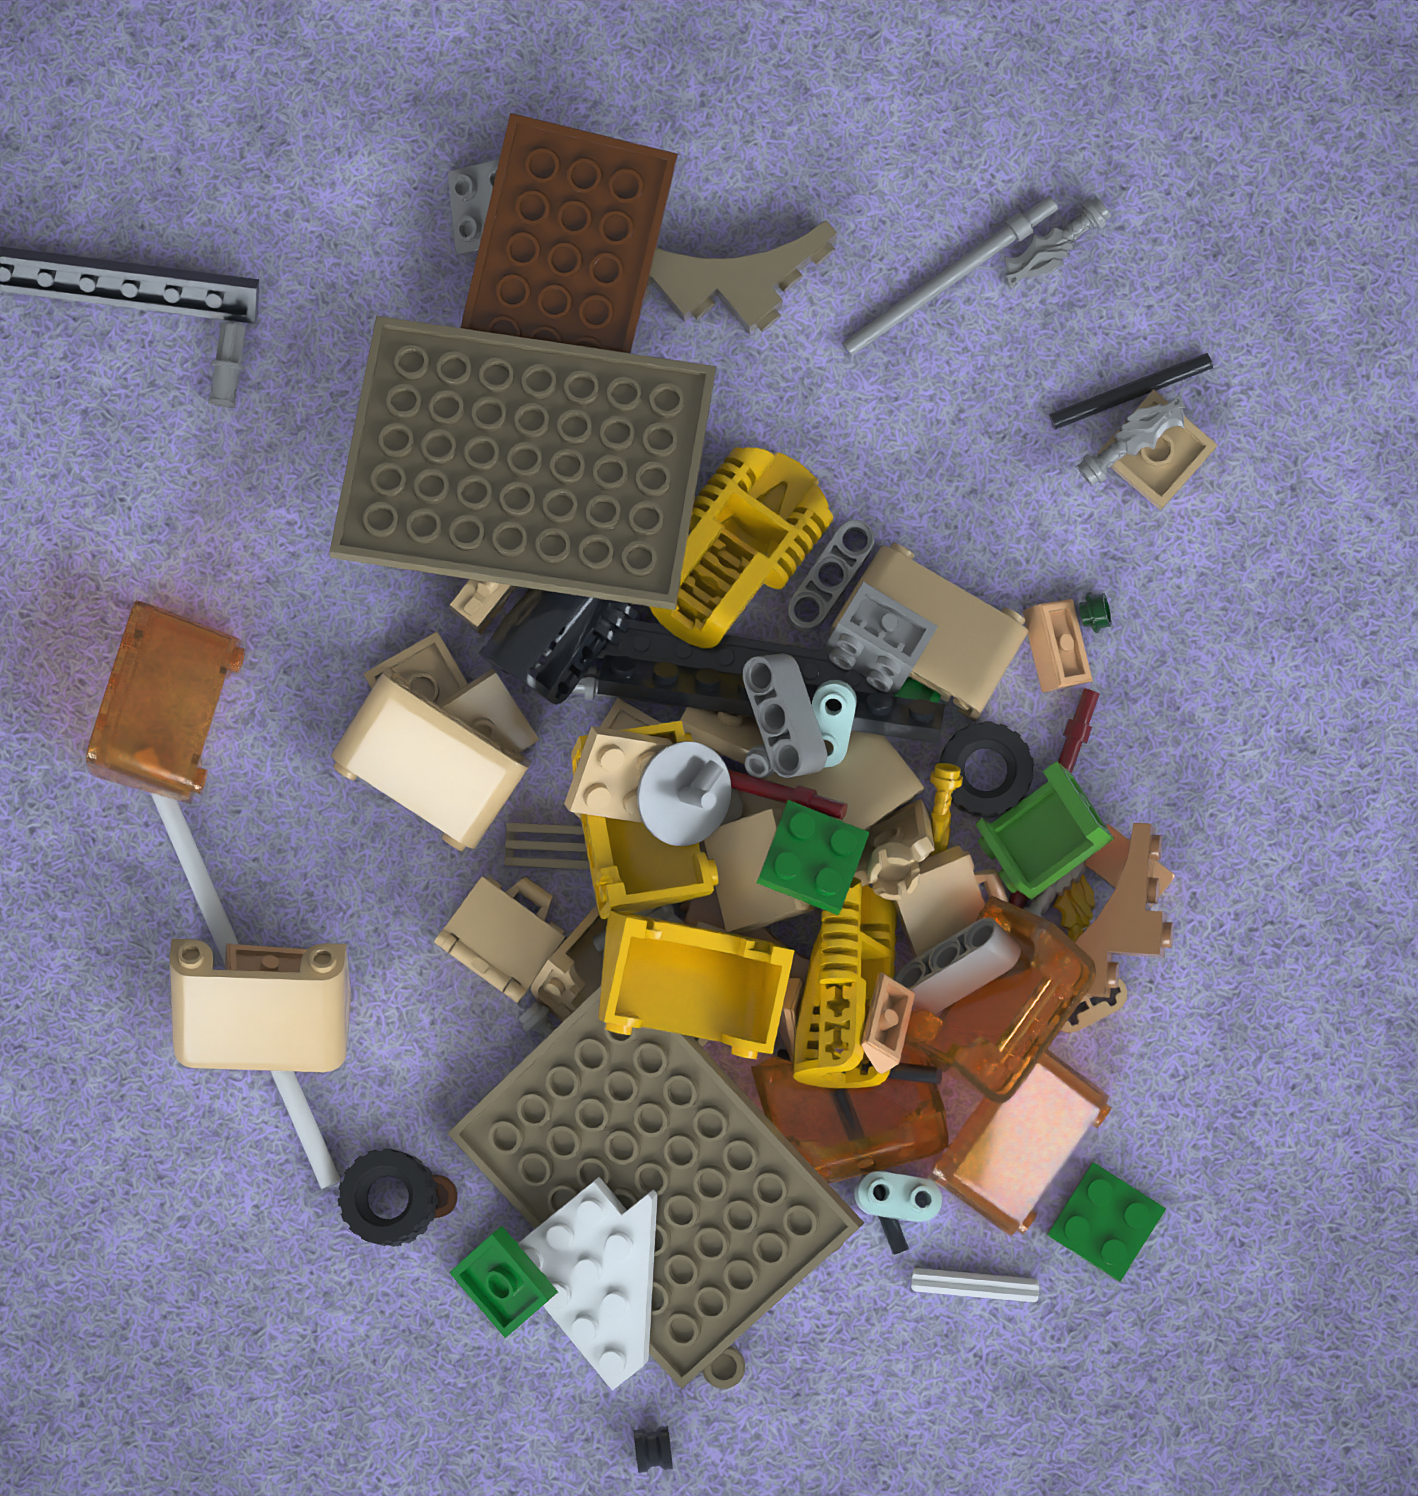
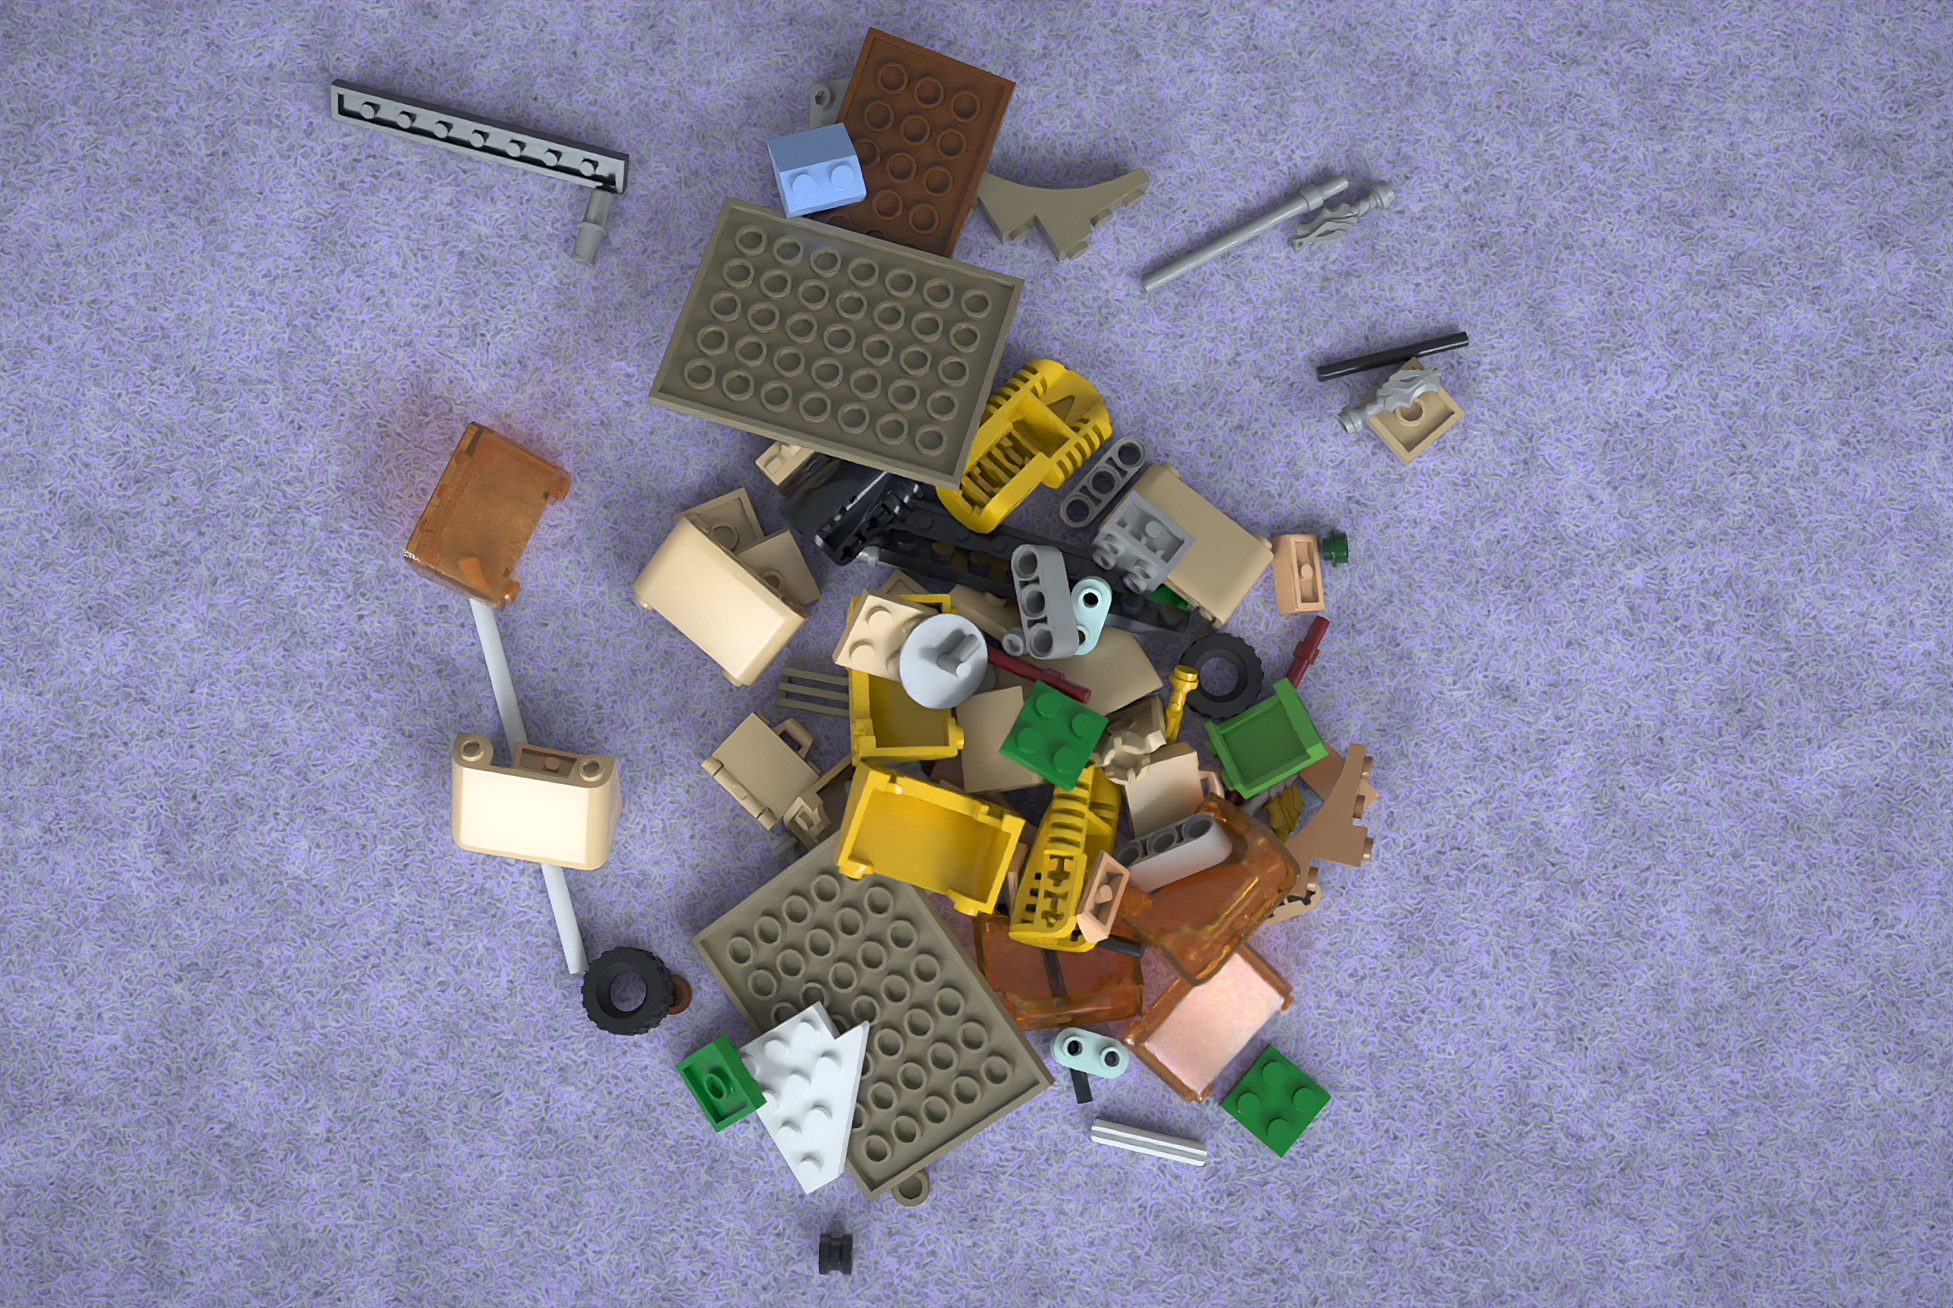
camera: 10 degrees right, 0 degrees up
none -> light blue slope [766,123,867,219]

